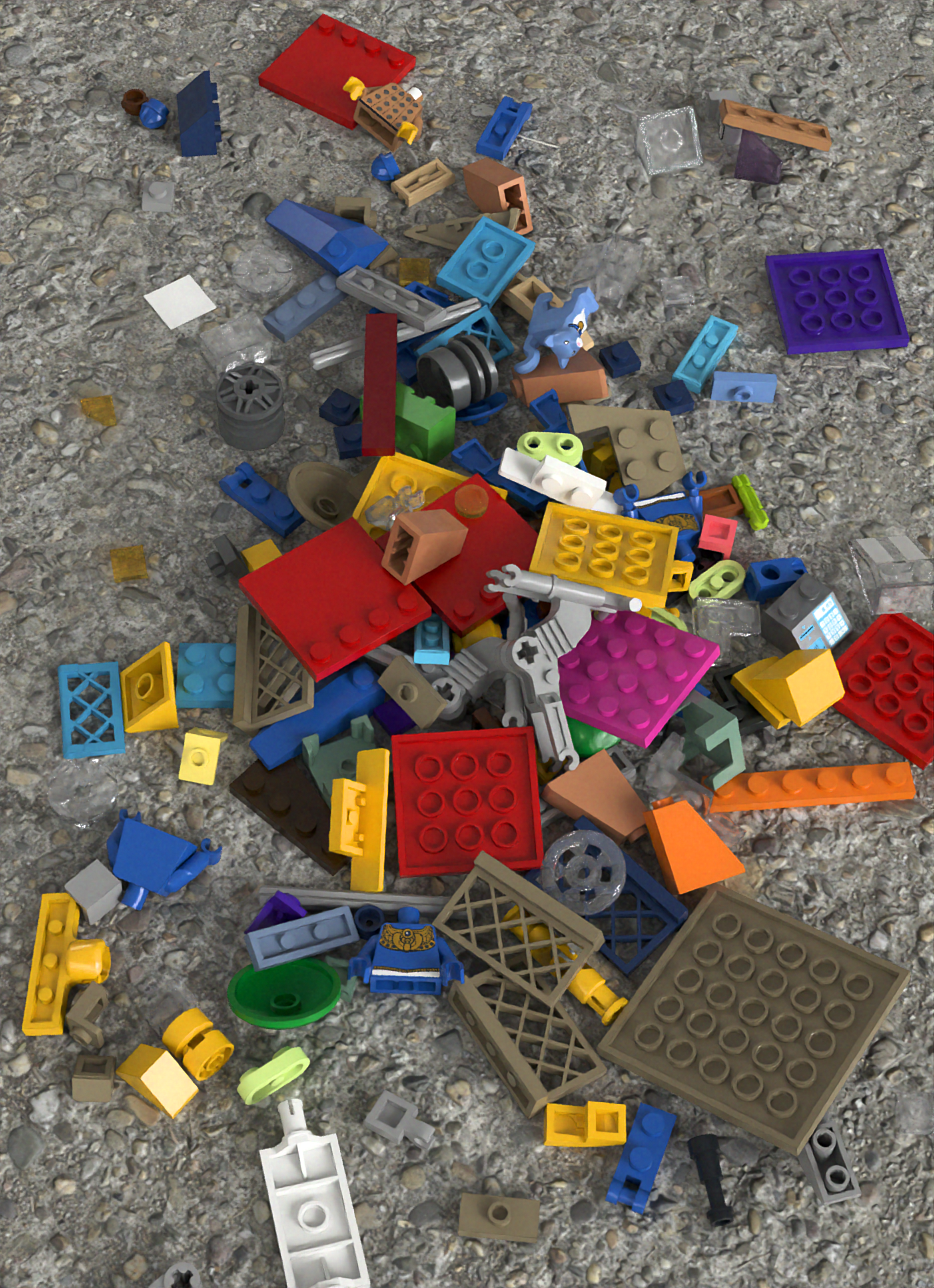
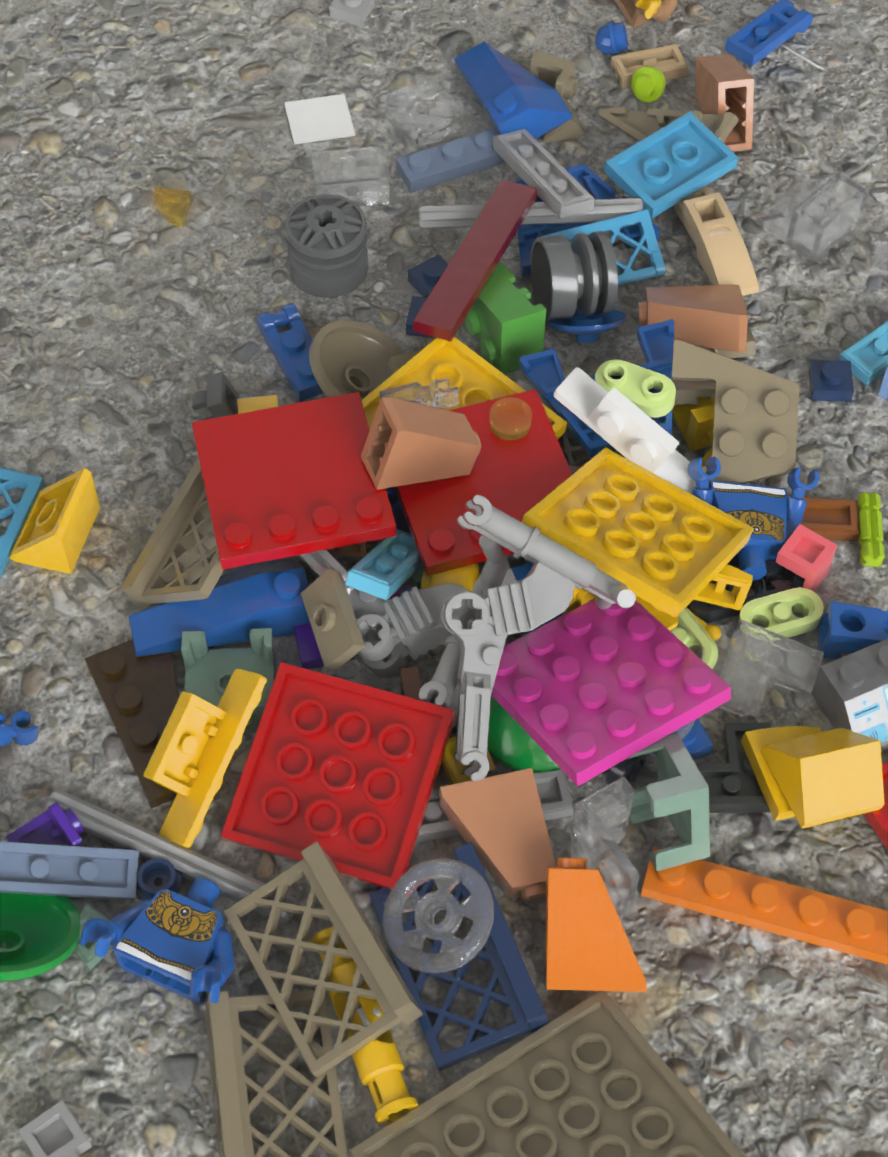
camera: 25 degrees right, 0 degrees up
clear yellow tile [110,545,148,583] -> none
dark azure plate [176,643,236,708] -> none
light yellow bracket [178,727,228,785] -> none
clear yellow tile [399,258,430,287] -> none
medium blue animal [514,287,599,374] -> none
dark blue plate [599,340,641,379] -> none
clear plate [704,812,747,848] -> none
none -> lime plate [631,66,666,102]

